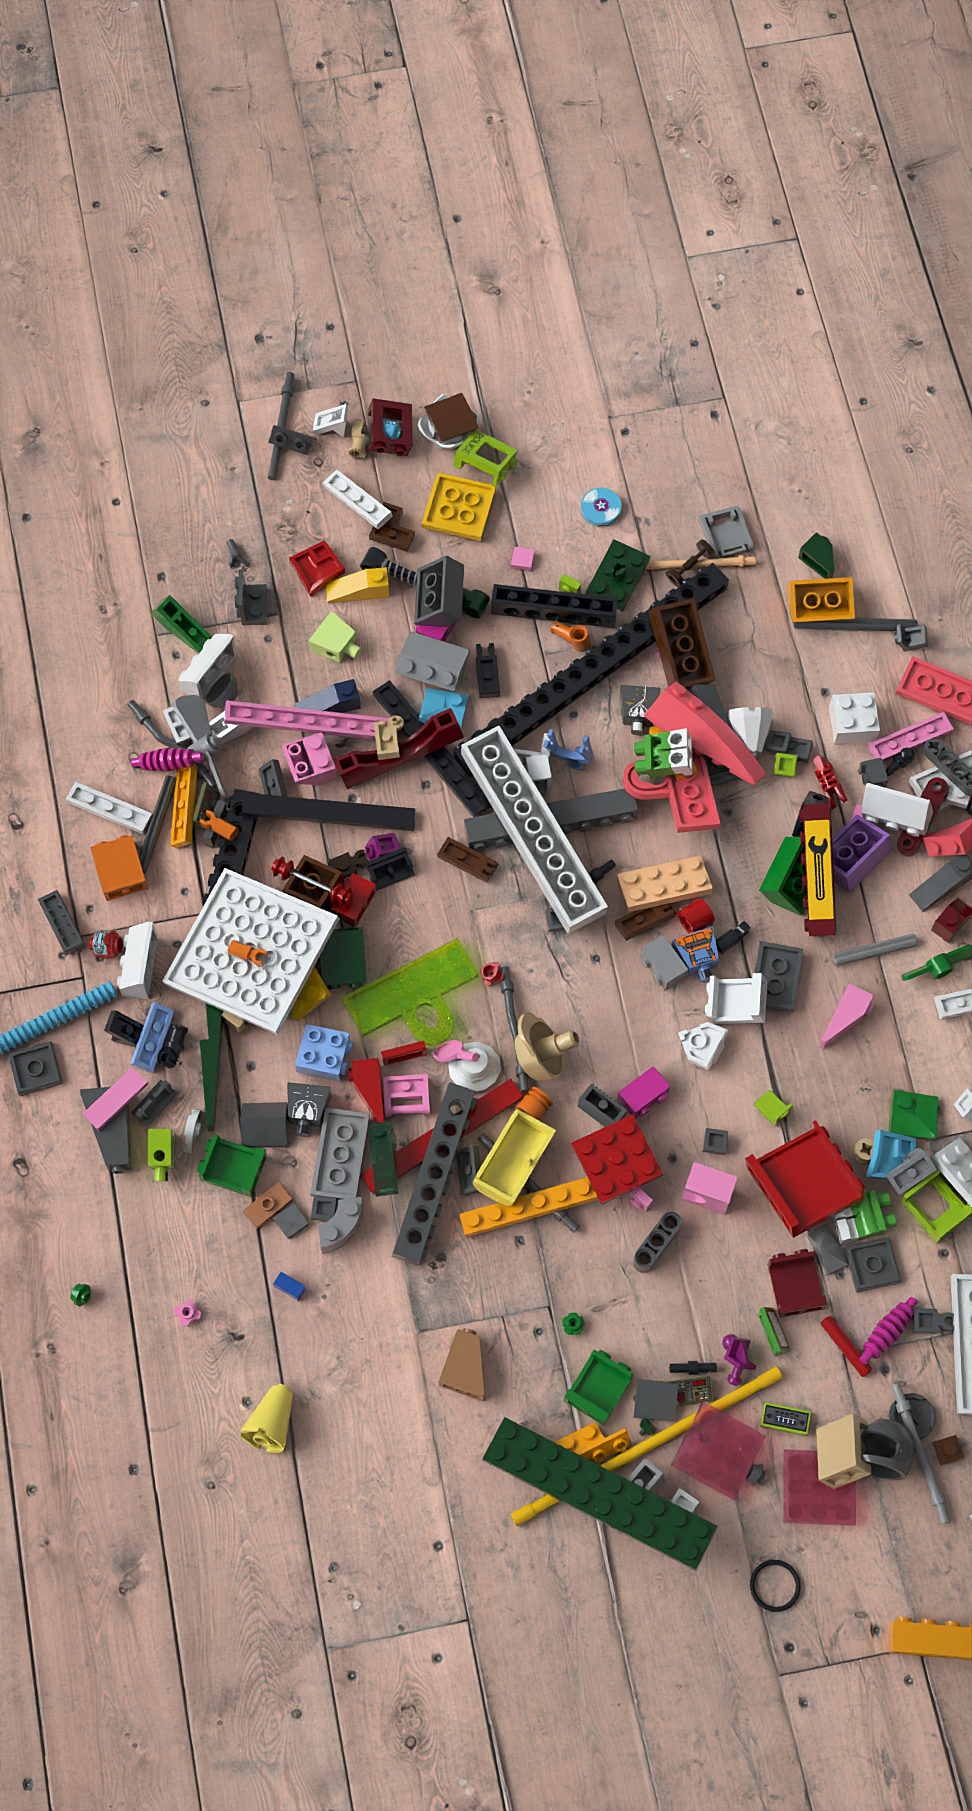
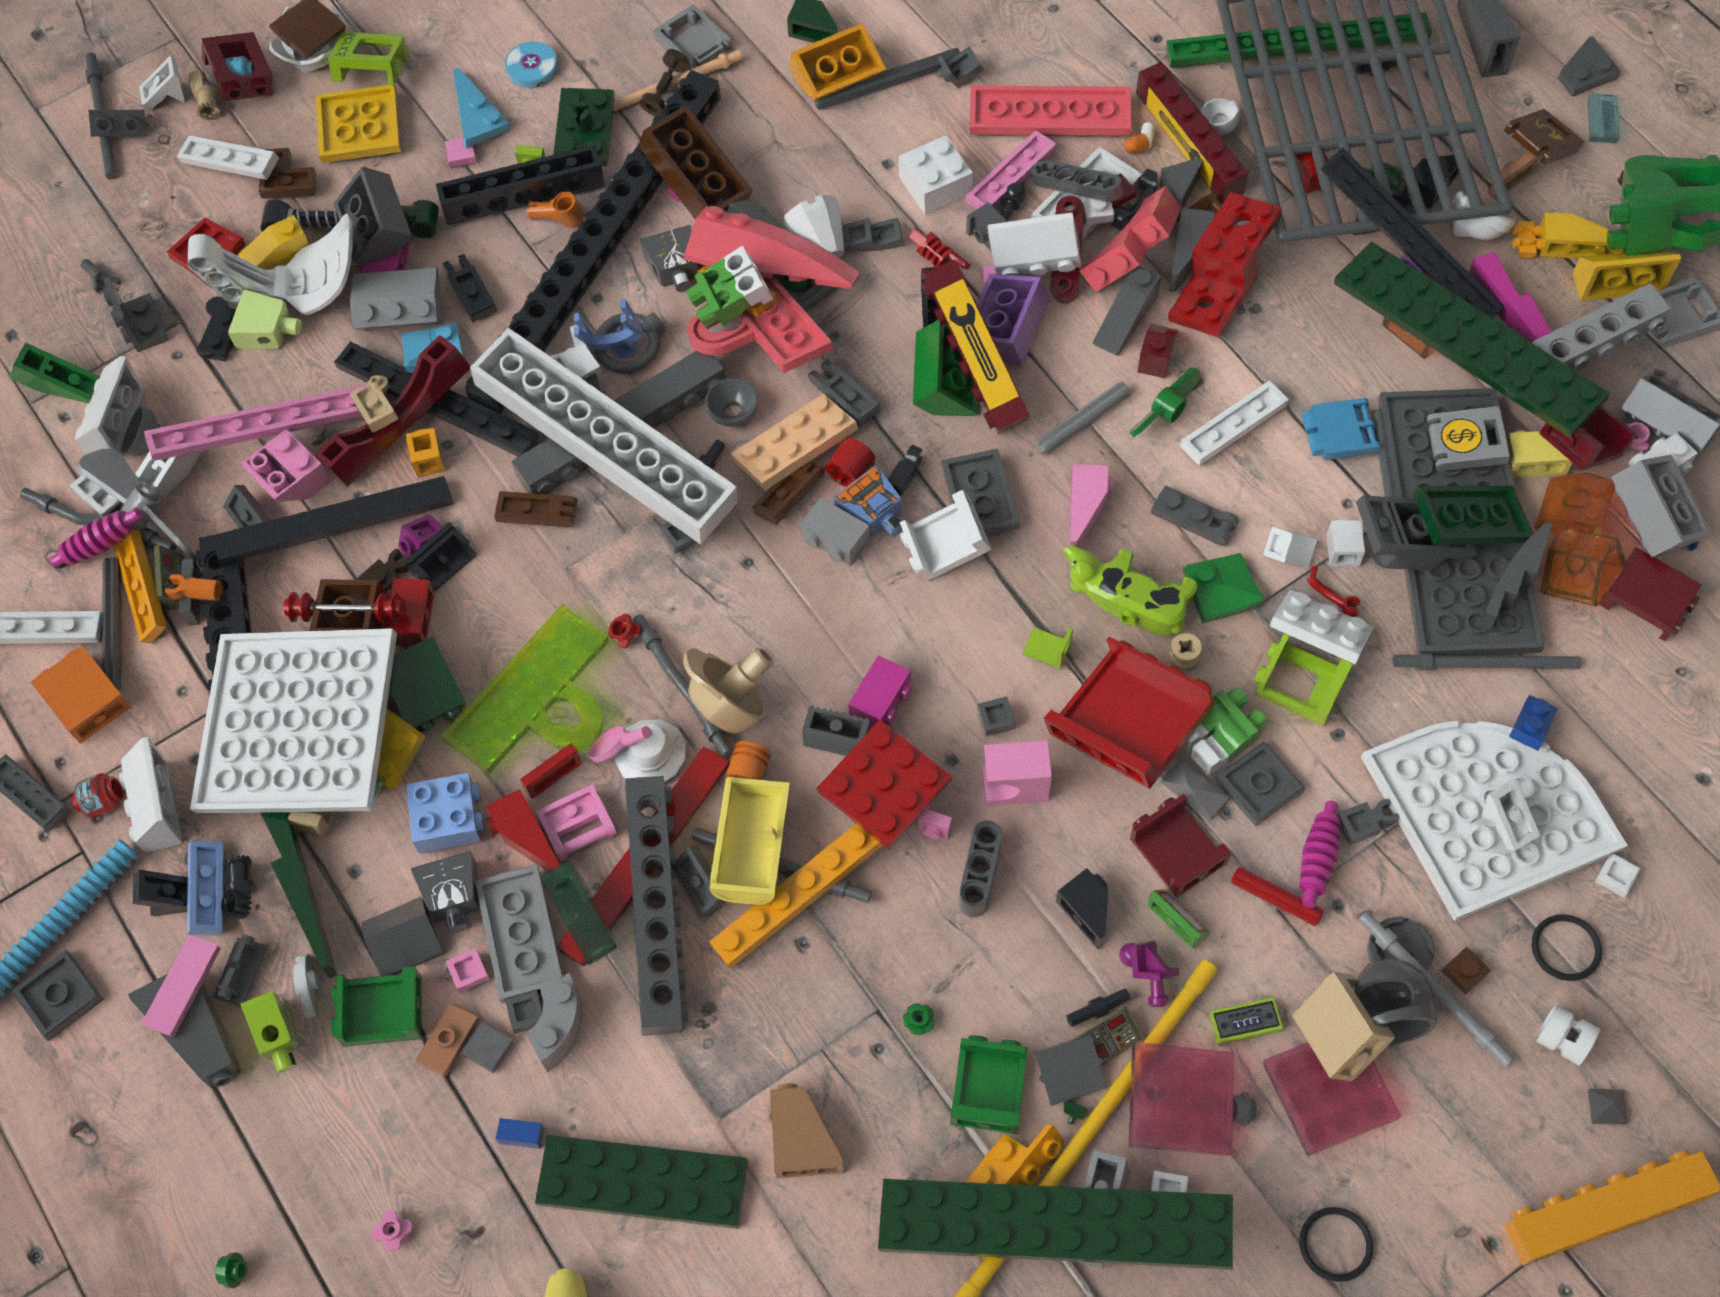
camera: 20 degrees left, 5 degrees down
orange bar [228,940,269,967] -> none
dark blue slope [294,679,361,713] -> none
white plate [678,1022,728,1070] -> none
lime tile [773,753,798,777] -> none
medium azure plate [866,1130,916,1180] -> none
light grey plate [885,1148,937,1195] -> none
none -> white piece [187,213,353,315]
none -> black hinge [196,296,236,362]
none -> light orange brick [405,428,446,478]
none -> bright pink plate [445,947,490,993]
none -> medium azure wing [453,68,510,148]
none -> dark green plate [535,1135,748,1229]
none -> dark grey piece [594,312,666,373]
none -> dark grey piece [705,378,758,427]
none -> dark grey hinge [808,360,881,427]
none -> black slope [1056,868,1108,949]
none -> lime animal [1062,545,1197,636]
none -> dark grey plate [1151,485,1239,546]

